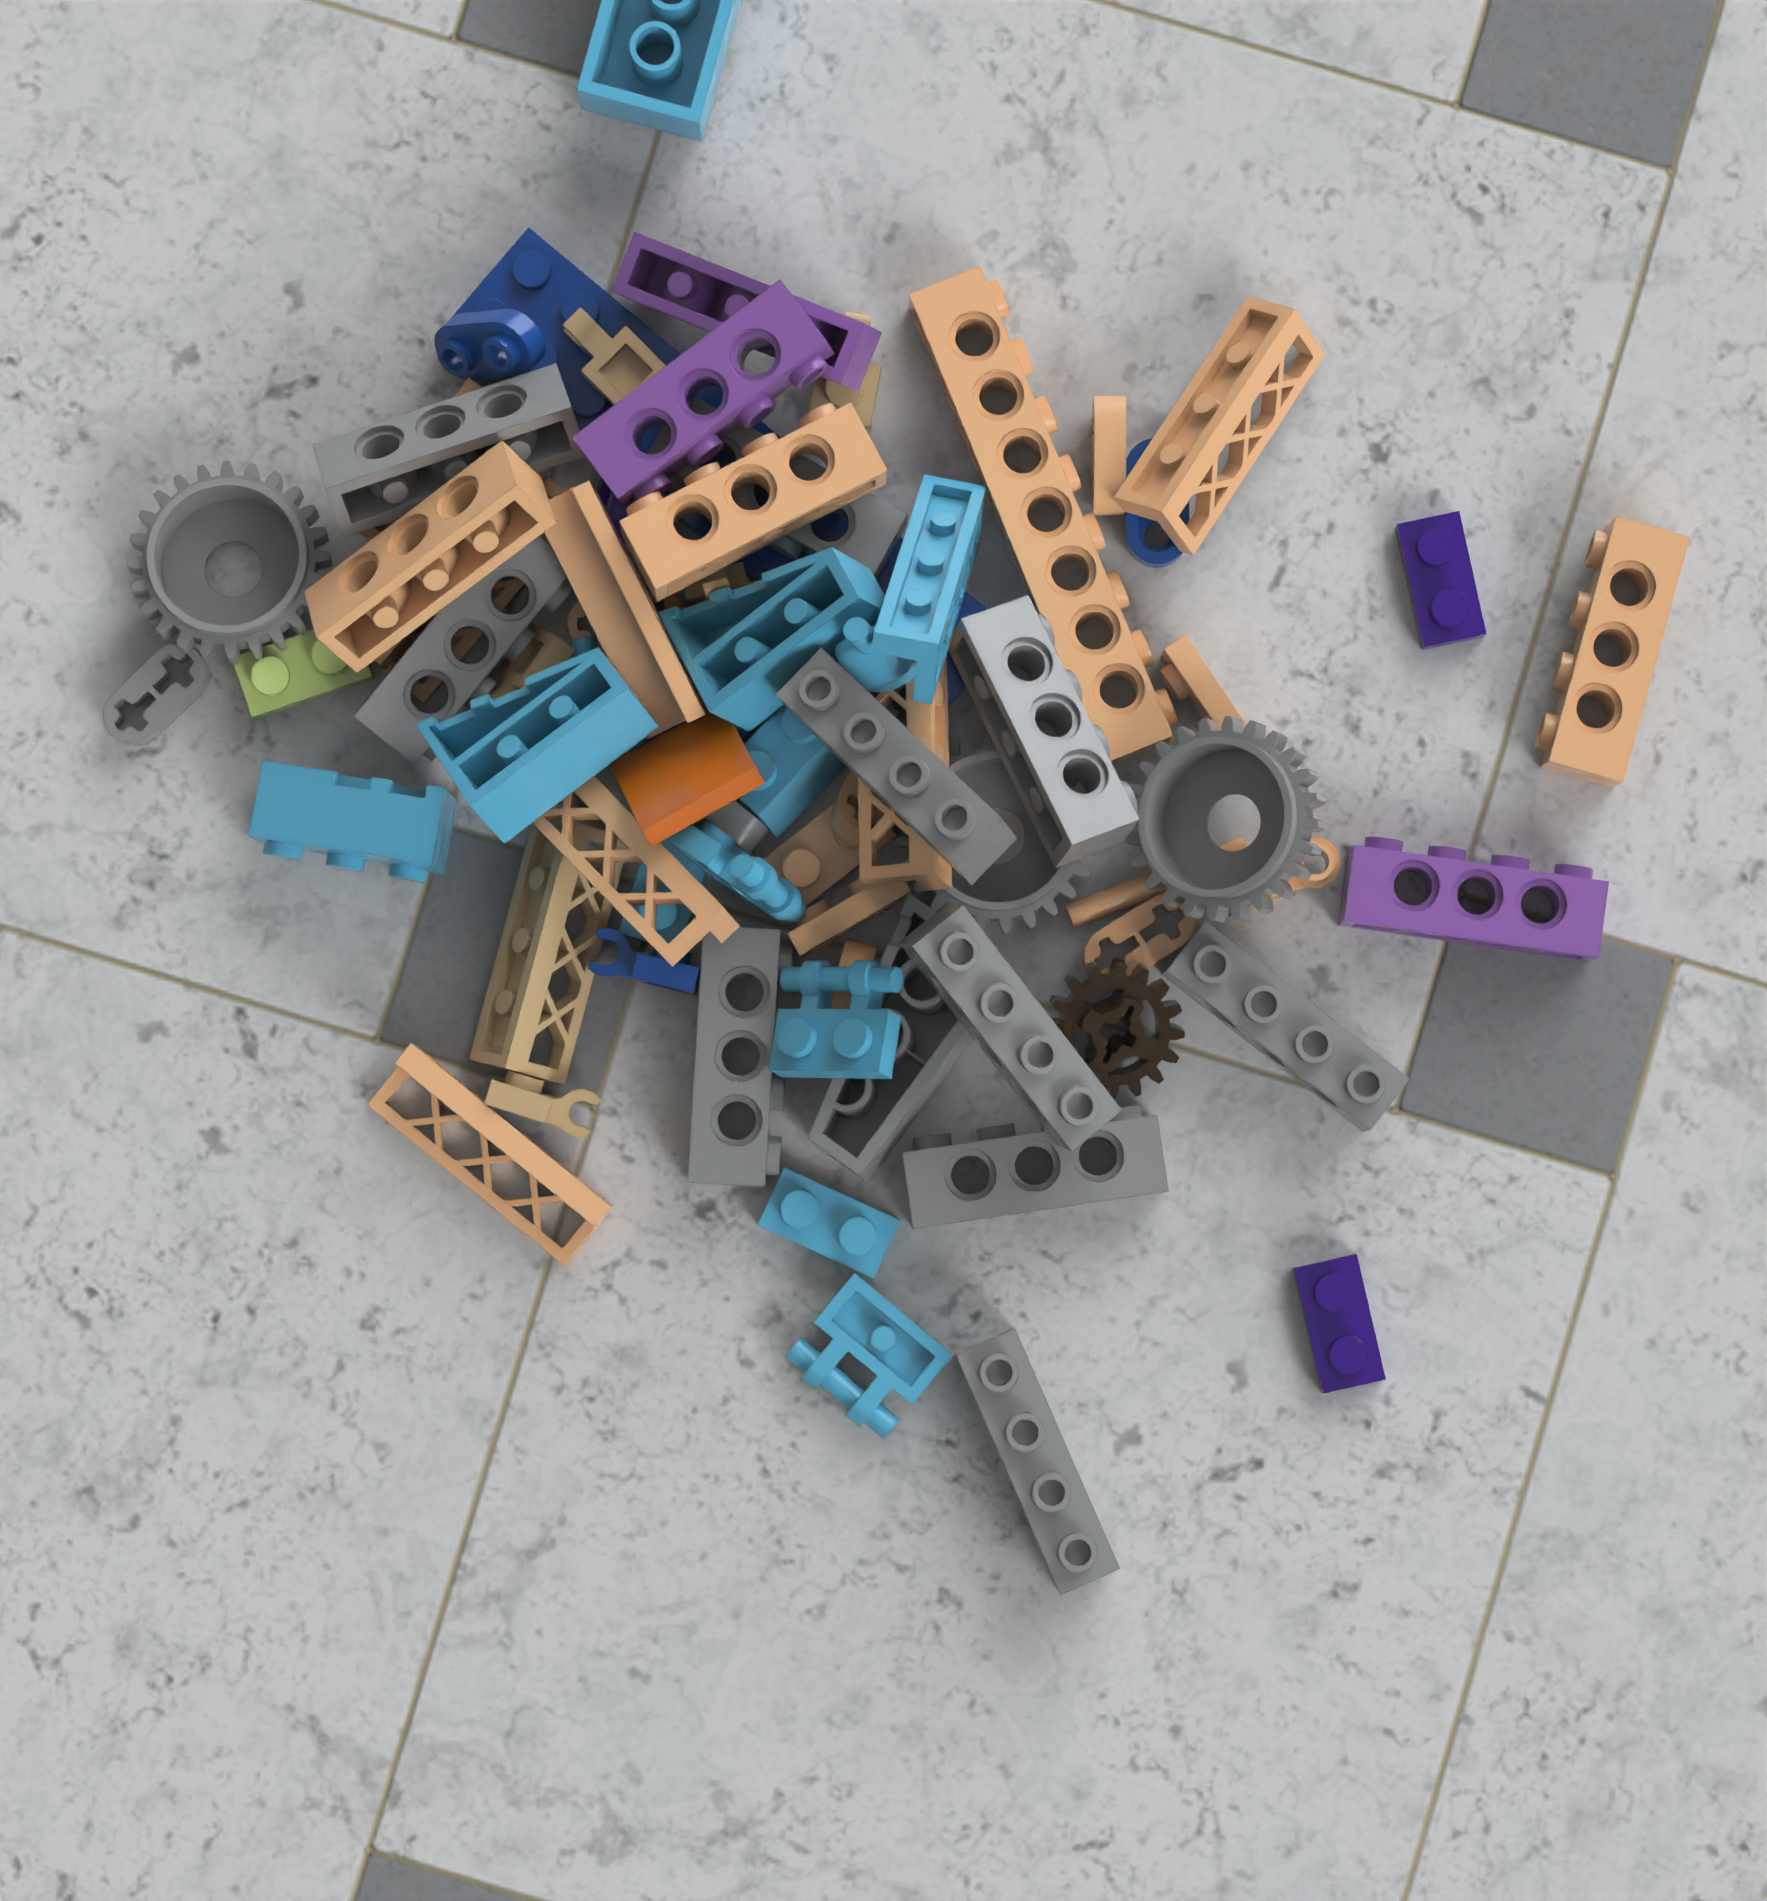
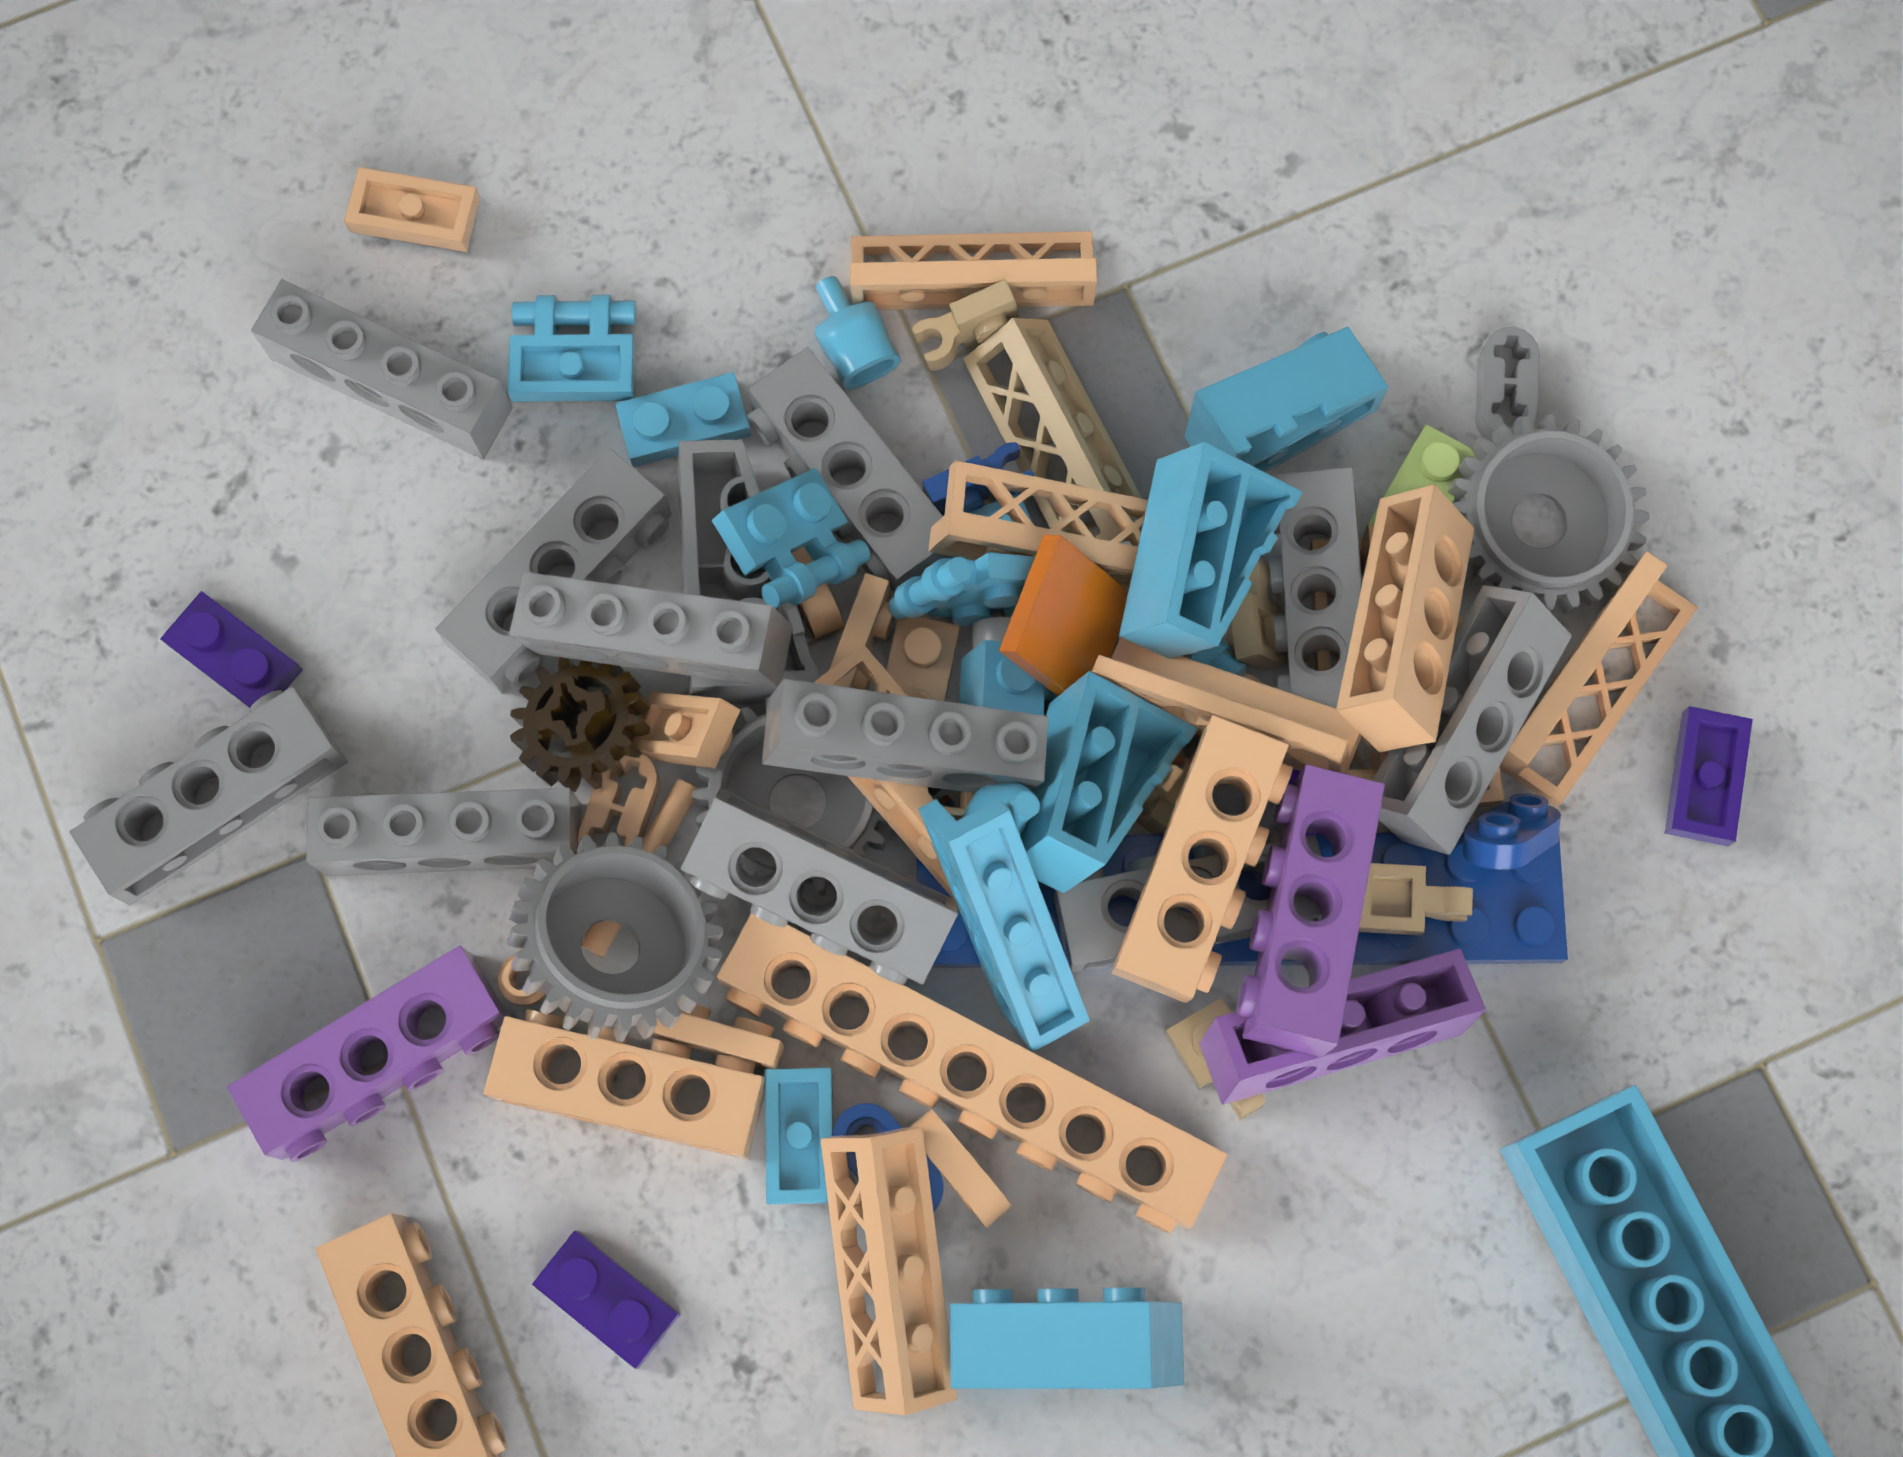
camera: 140 degrees right, 10 degrees down
none -> light grey brick [69,686,348,906]
none -> light nougat plate [344,167,480,252]
none -> light nougat brick [483,1009,765,1160]
none -> light nougat plate [633,692,741,769]
none -> medium azure plate [765,1068,833,1205]
none -> medium azure piece [814,276,901,390]
none -> medium azure wedge [950,1288,1184,1389]
none -> light nougat fence [1500,551,1698,808]
none -> dark purple plate [1664,706,1753,847]

